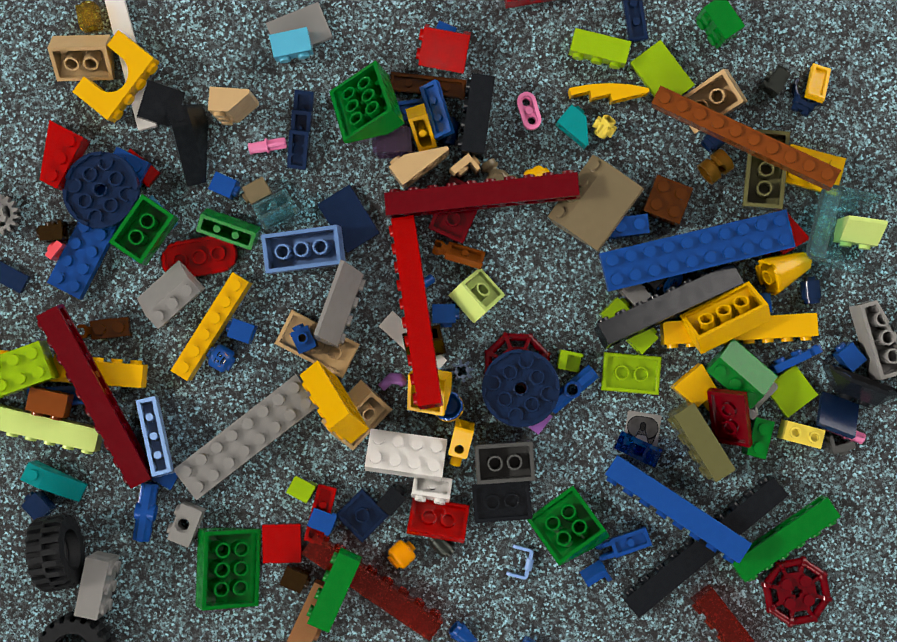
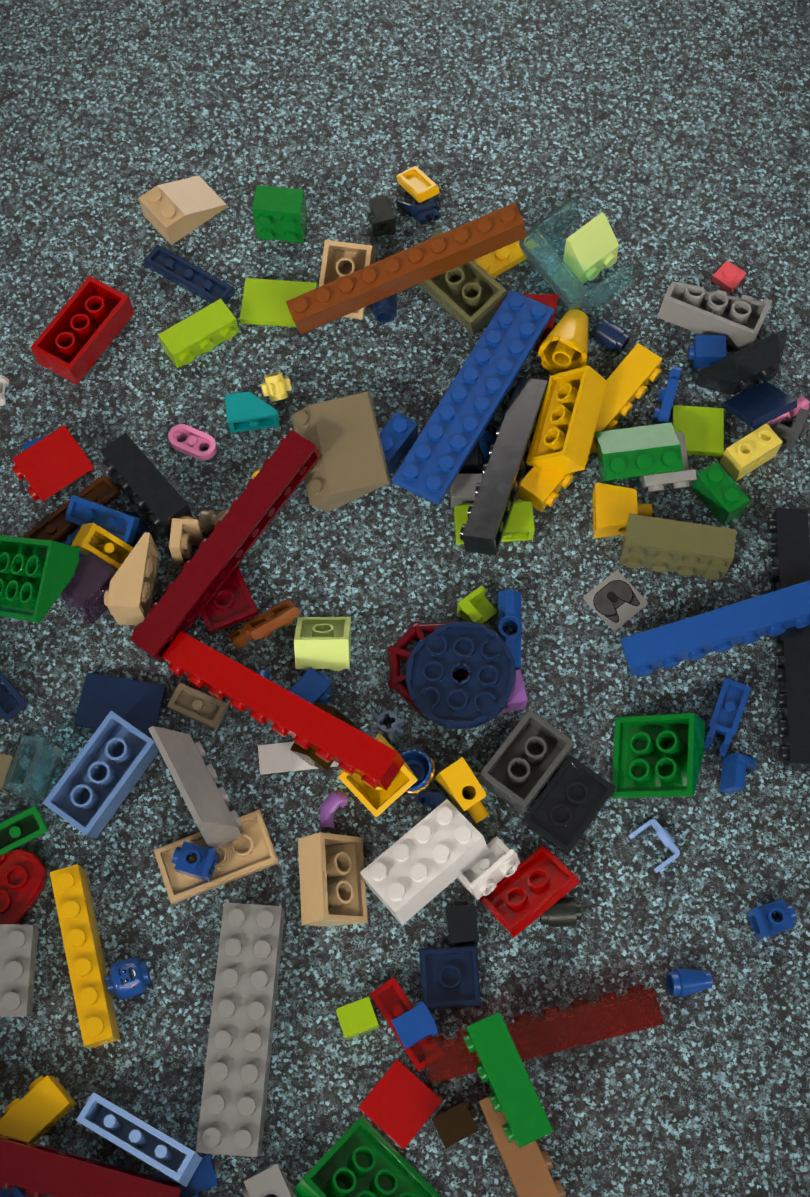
camera: 45 degrees left, 20 degrees down
blue brick [226,318,258,344] -> none
yellow brick [300,360,369,443] -> none
light orange head [387,540,416,569] -> none
yellow slope [568,83,650,105] -> none
lime tile [601,352,662,395] -> none
clear blue slope [614,431,663,467] -> none
reddish brown brick [640,174,693,226] -> none
pearl gold wheel [697,149,734,185] -> none
dark red plate [707,387,753,448] -> none
none -> dark tan plate [167,682,229,730]
none -> dark blue tile [416,791,446,809]

